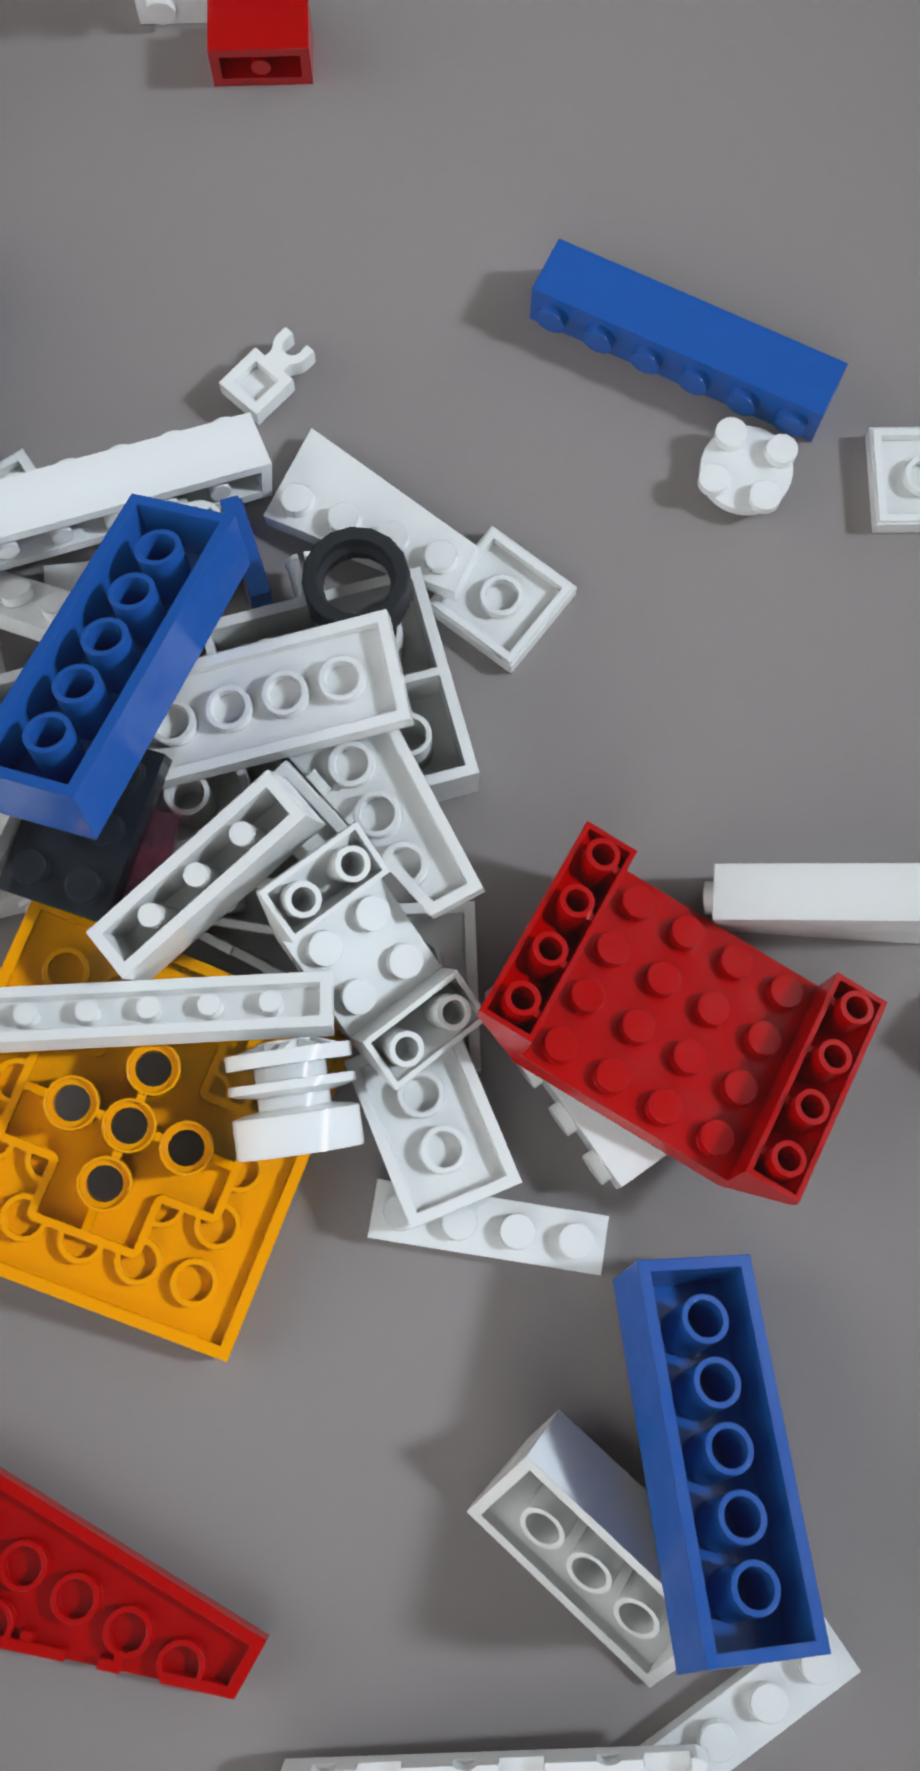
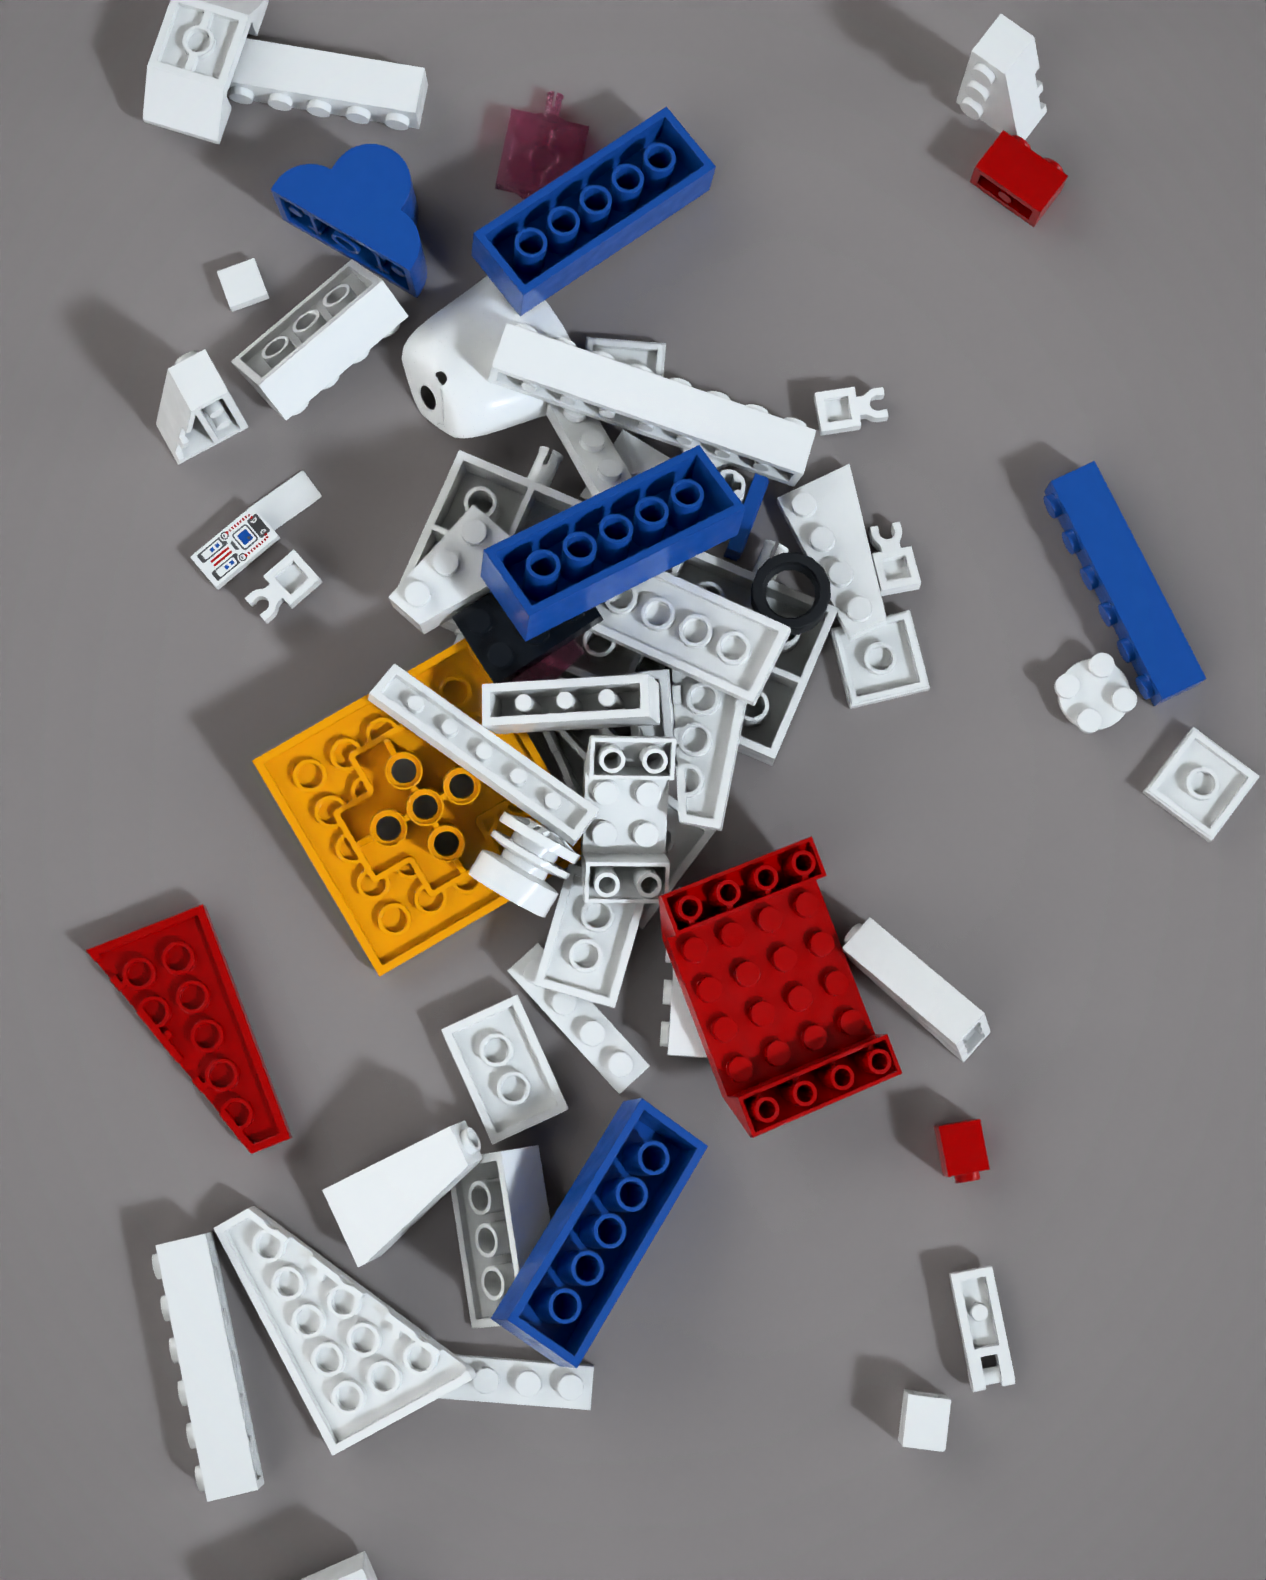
camera: 40 degrees right, 5 degrees up
none -> white slope [322,1120,483,1267]
none -> white plate [441,995,569,1145]
none -> white plate [868,522,921,596]

